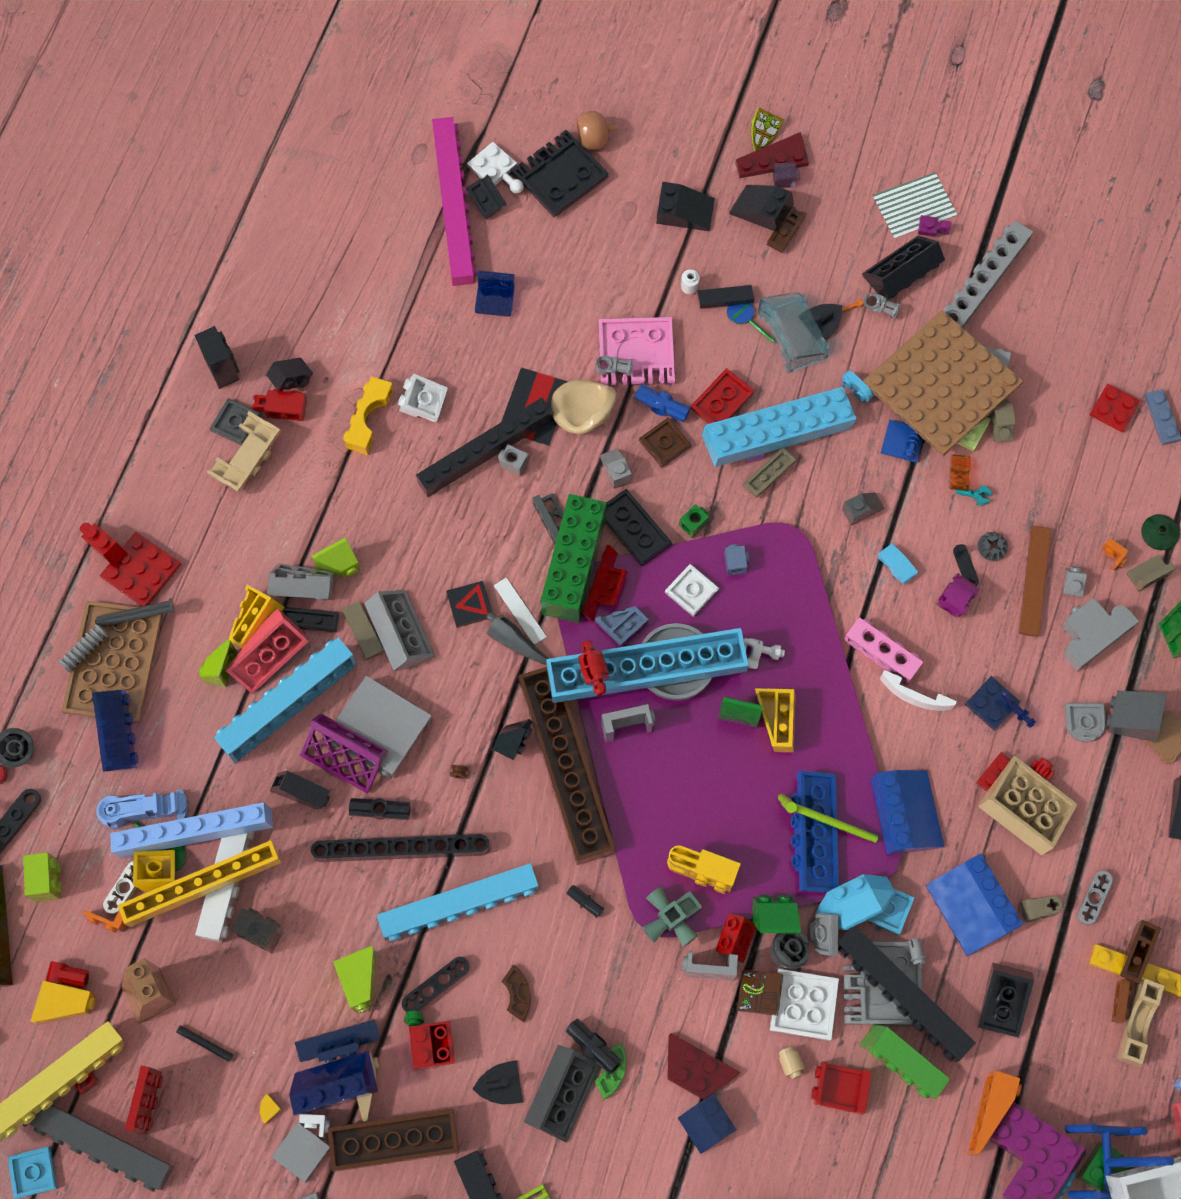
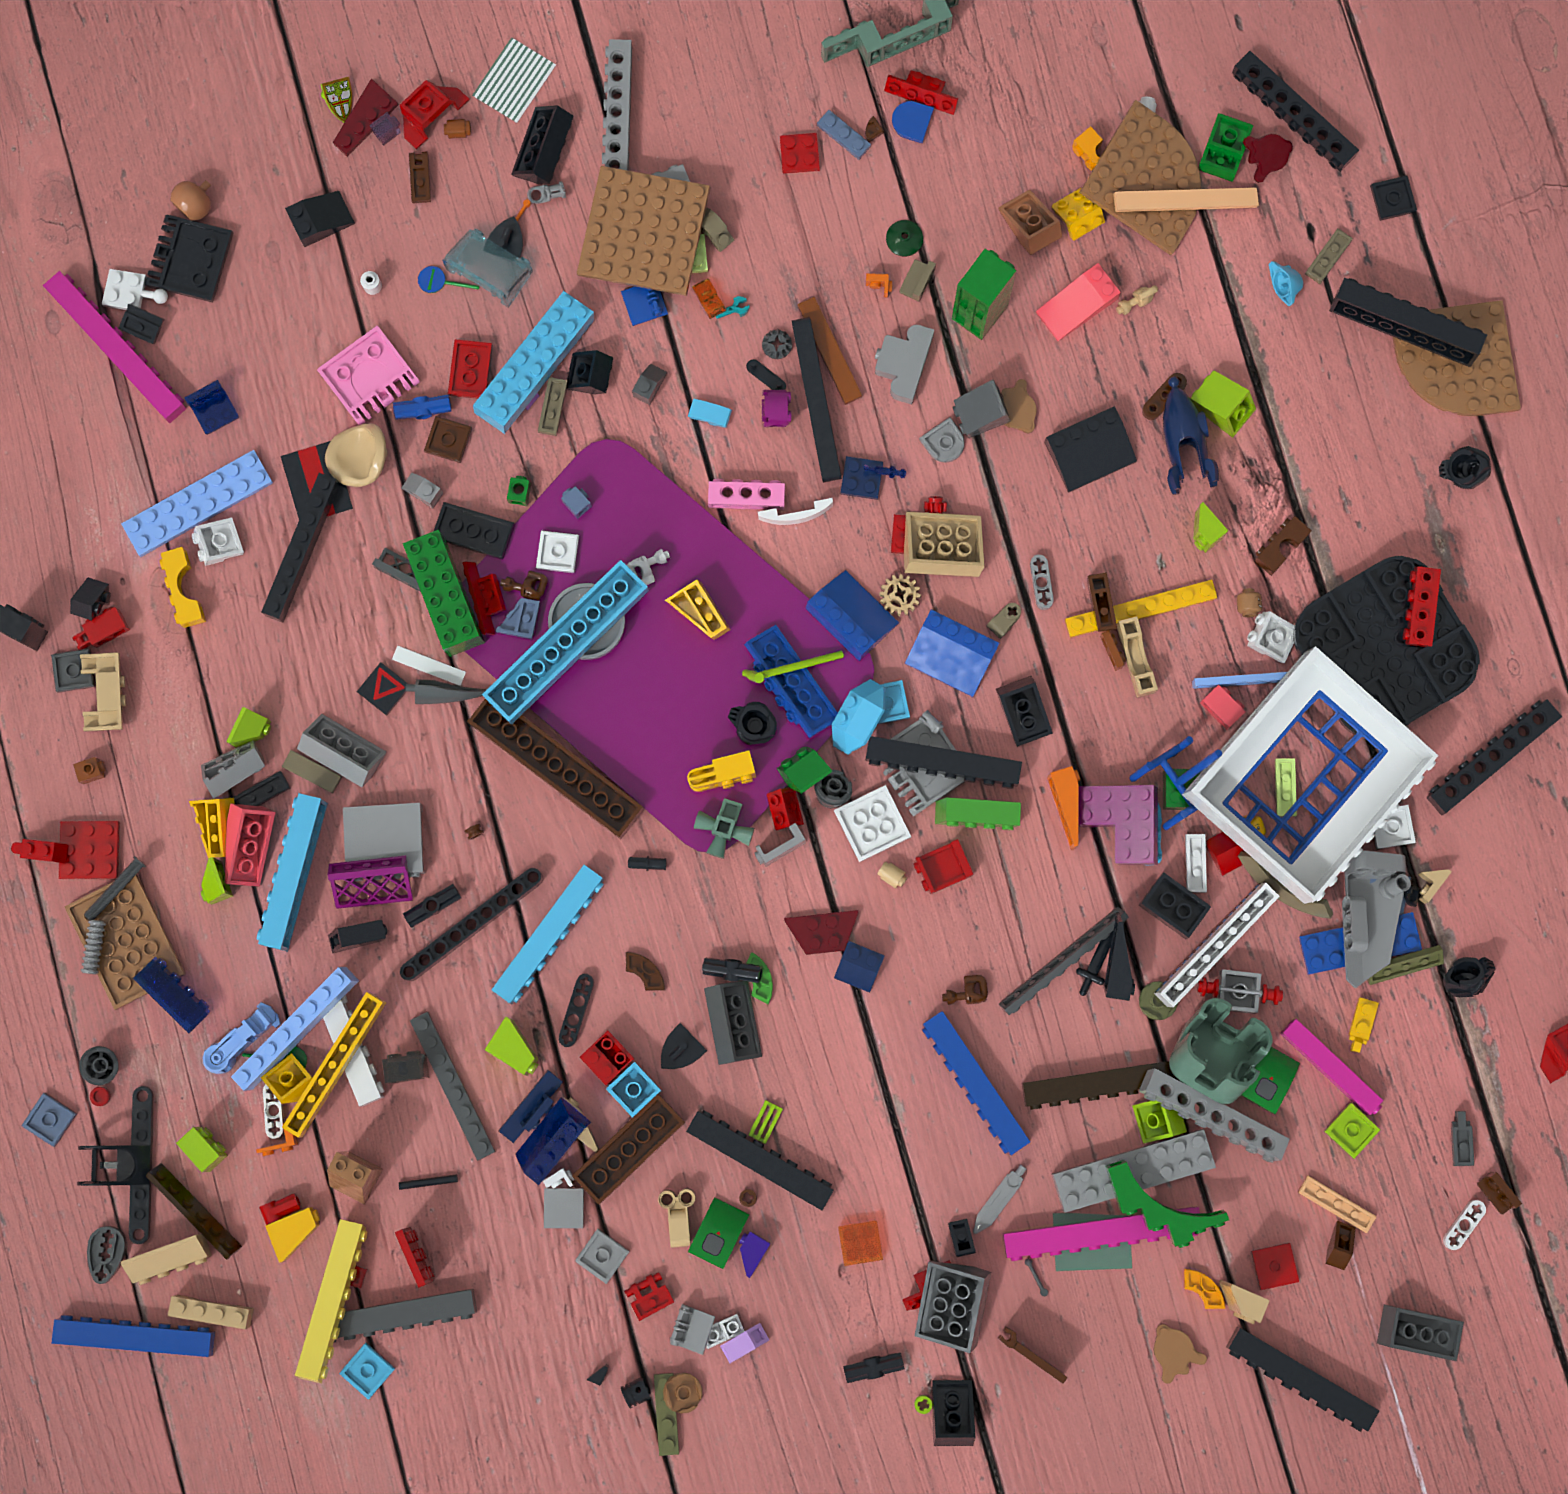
camera: 30 degrees left, 10 degrees up
yellow tile [260,1094,282,1124] -> none
green plate [404,1011,424,1027] -> none
black slope [493,719,532,760] -> none
light grey brick [498,445,528,476] -> none
red piece [578,640,610,696] -> none
light grey connector [595,356,633,376] -> none
light grey panel [601,704,655,743] -> none
black tile [697,285,754,309] -> none
green slope [718,697,763,728] -> none
black slope [729,185,794,232] -> none
reddish brown tile [737,970,783,1016] -> none
light grey tile [809,913,838,956] -> none
medium azure plate [842,370,874,402] -> none
magenta plate [918,215,951,237] -> none
light grey bracket [1062,566,1087,596] -> none
none -> dark orange brick [73,757,106,785]
none -> light blue plate [121,450,273,557]
none -> red piece [400,80,470,149]
none -> dark grey plate [410,1012,496,1161]
none -> dark orange brick [444,119,471,139]
none -> reddish brown piece [500,571,548,600]
none -> black slope [567,350,613,394]
none -> medium azure brick [606,1062,662,1118]
none -> black helmet [728,702,777,745]
none -> black beam [792,317,842,483]
none -> tan gear [879,574,921,616]

